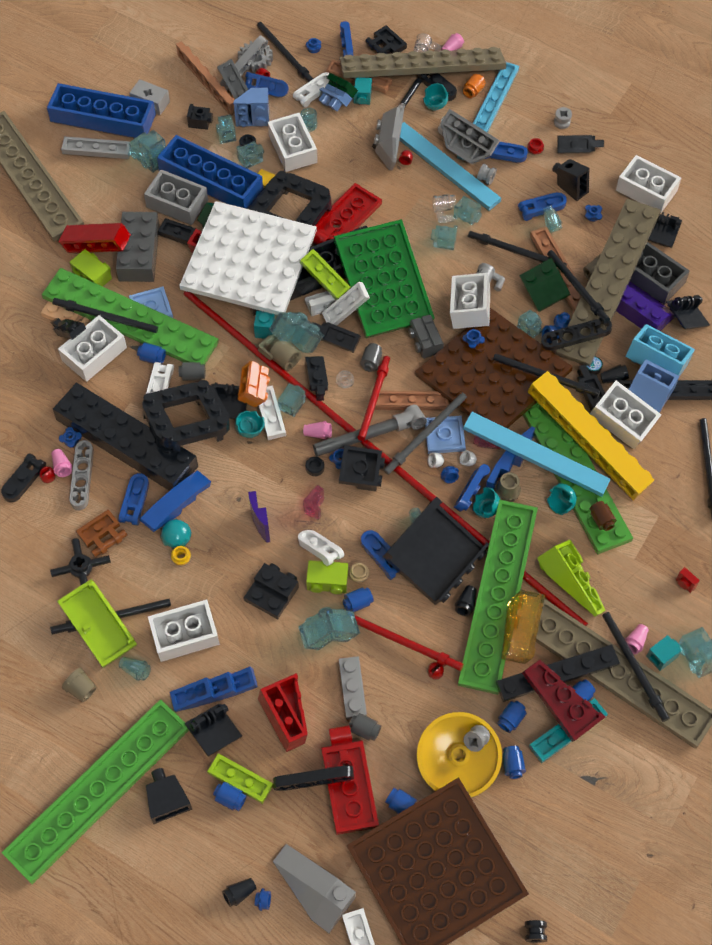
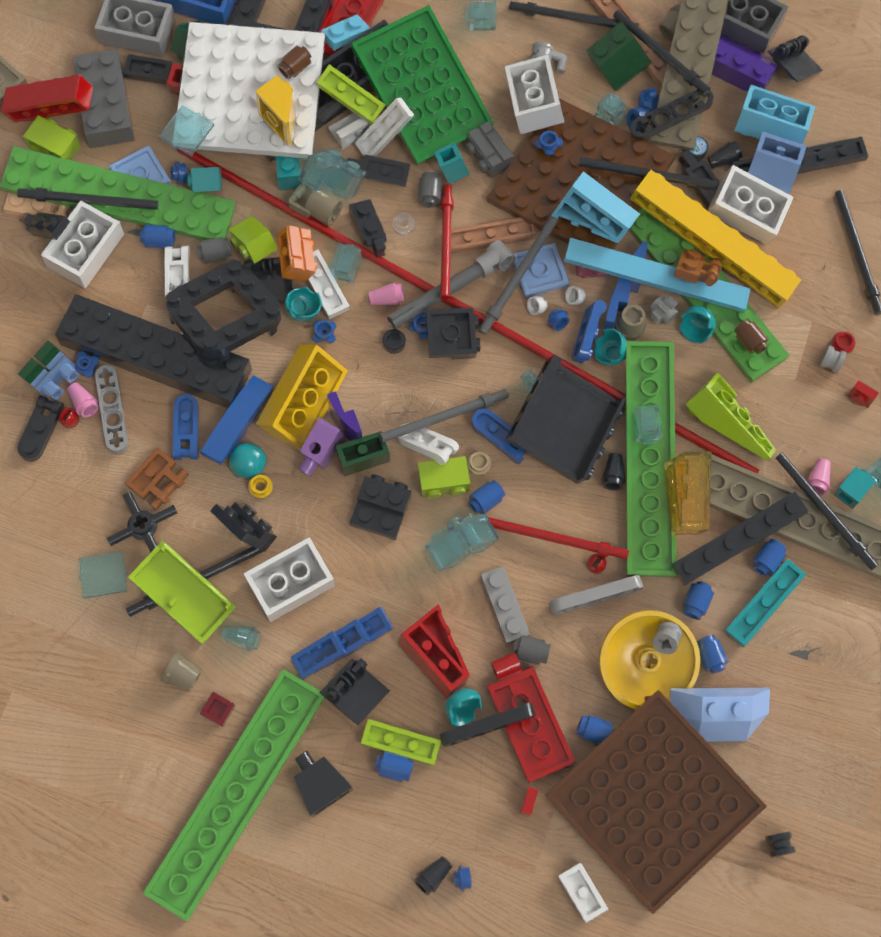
camera: 15 degrees left, 10 degrees up
light grey wedge [273,844,356,934] -> none
clear pink bracket [303,485,324,520] -> none
dark red wing [522,660,606,742] -> none
none -> medium blue hips [18,340,79,400]
none -> clear light blue piece [79,552,128,599]
none -> clear light blue piece [159,105,214,156]
none -> blue plate [170,161,188,185]
none -> teal brick [188,167,222,192]
none -> dark red plate [200,692,236,728]
none -> black plate [210,502,277,552]
none -> lime brick [228,216,278,263]
none -> yellow slope [255,75,295,146]
none -> yellow slope [256,344,348,450]
none -> reddish brown brick [277,45,312,80]
none -> medium lavender torso [298,417,346,477]
none -> blue plate [312,320,336,343]
none -> medium azure plate [321,15,370,50]
none -> dark green brick [336,431,390,477]
none -> dark grey bar [379,389,509,443]
none -> teal brick [435,142,470,184]
none -> teal hair [444,688,482,727]
none -> red tile [520,787,538,817]
none -> light grey beam [549,575,644,616]
none -> medium azure wedge [551,172,640,243]
none -> clear light blue brick [632,405,663,444]
none -> light grey gear [650,296,679,325]
none -> light blue wedge [669,688,770,742]
none -> dark orange plate [674,248,722,286]
none -> light grey wheel [819,345,847,374]
none -> red plate [831,331,855,354]

